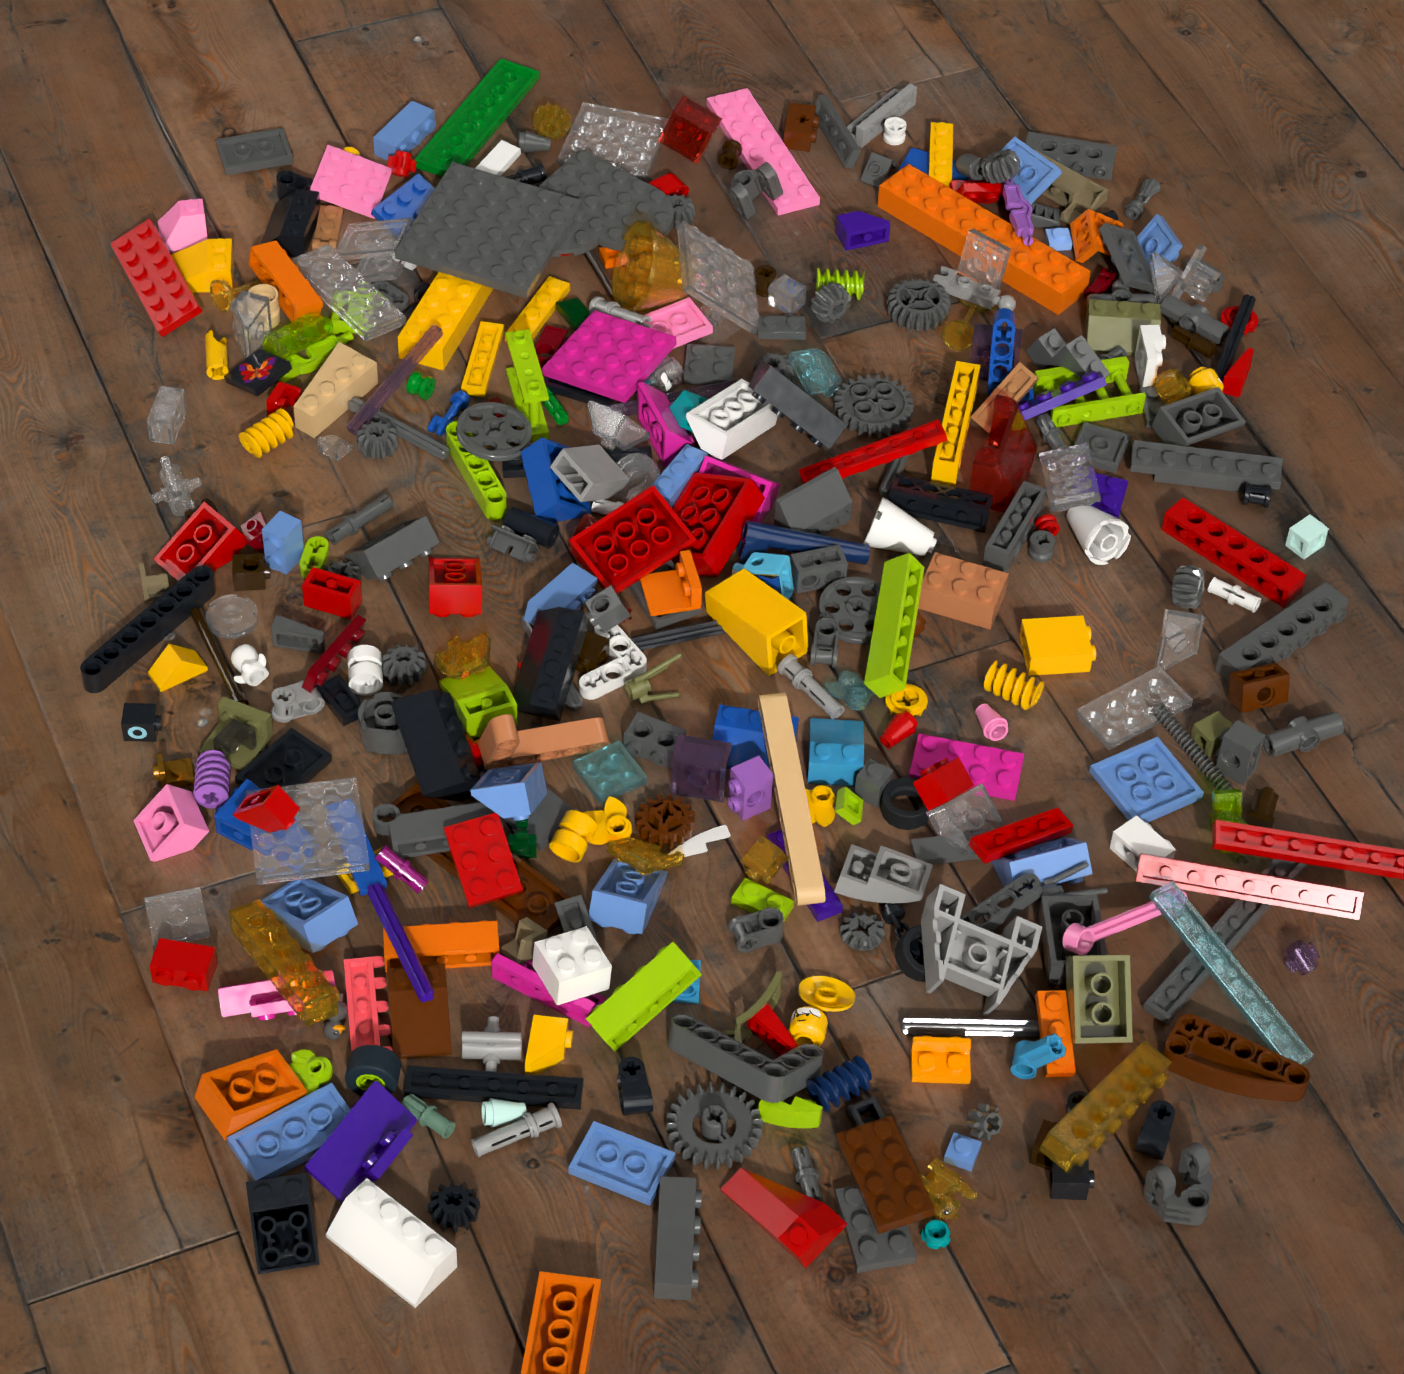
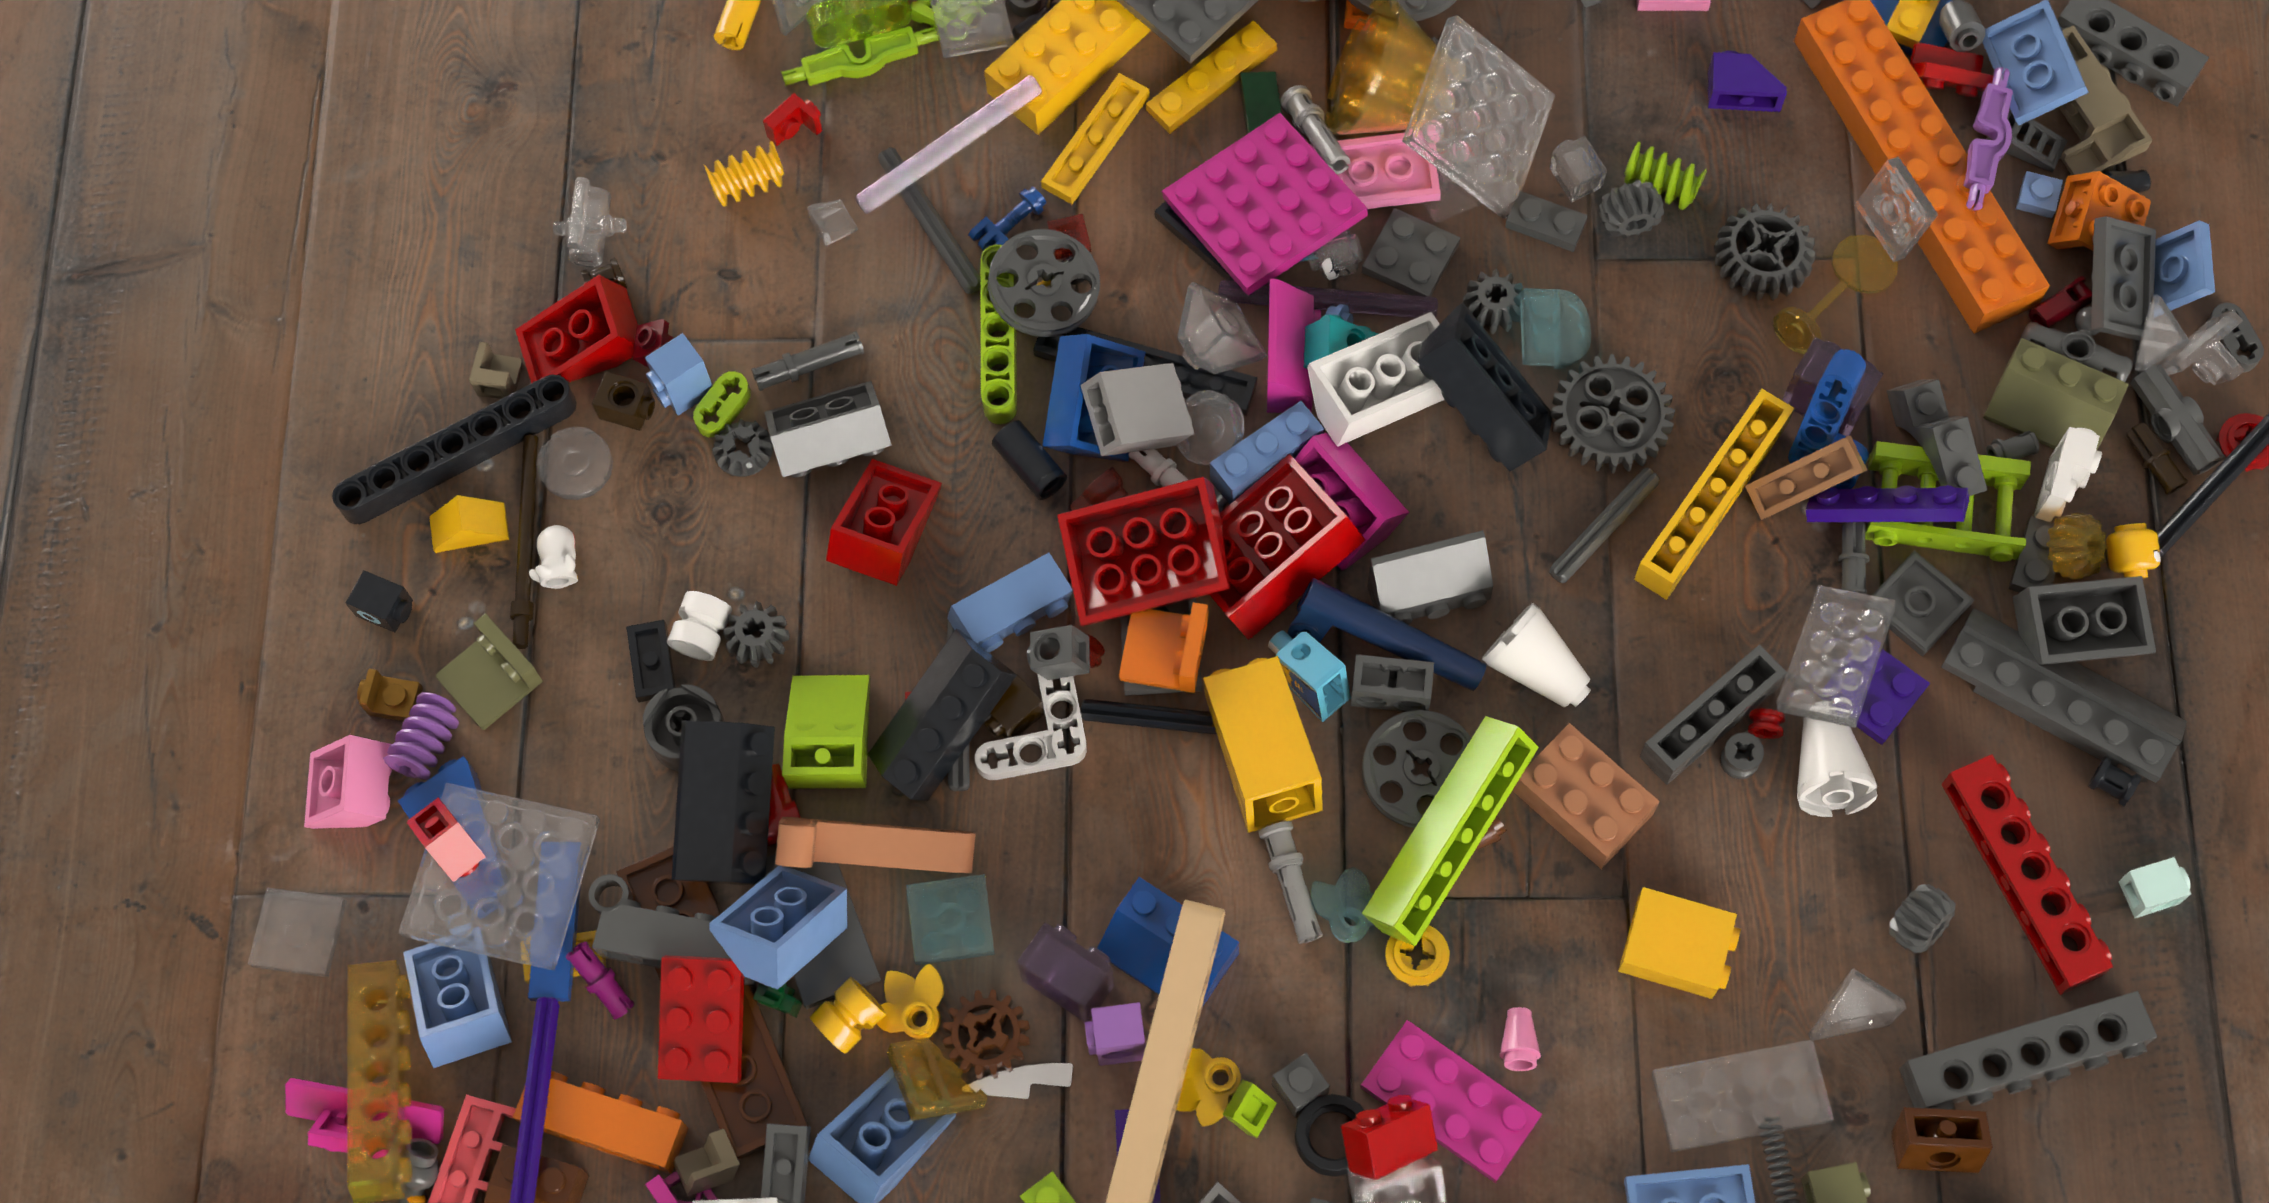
camera: 30 degrees right, 20 degrees up
clear brick [147,386,187,445] -> none
red brick [150,938,218,991] -> none
clear smoke bracket [213,719,257,758] -> none
black tile [224,349,292,397] -> none
black plate [235,728,332,798] -> none
dark grey slope [271,615,325,654] -> none
light grey piece [271,680,325,723] -> none
tan wedge [294,342,378,438] -> none
red brick [302,567,362,620] -> none
dark red plate [302,615,366,693] -> none
dark grey gear [356,420,398,461] -> none
green wheel [406,371,436,401] -> none
clear yellow slope [434,631,491,679] -> none
dark grey hinge [486,524,541,564] -> none
lime fence [505,329,549,442] -> none
dark red piece [535,325,568,368] -> none
green axle [541,387,569,426] -> none
dark grey brick [623,712,686,769] -> none
olive plant [624,653,682,704] -> none
clear yellow brick [741,835,788,885] -> none
dark brown bush [754,265,776,297] -> none
red plate [798,419,947,484] -> none
dark azure slope [807,718,864,786] -> none
dark grey piece [810,617,839,668] -> none
red cone [879,711,918,749] -> none
black fence [889,474,994,532] -> none
light grey plate [932,266,1016,311] -> none
clear red windscreen [969,395,1037,513] -> none
dark grey gear [981,149,1021,184] -> none
yellow piece [984,660,1045,710] -> none
dark grey piece [1125,178,1161,220] -> none
white pin [1208,577,1261,613] -> none
red slope [1222,348,1254,397] -> none

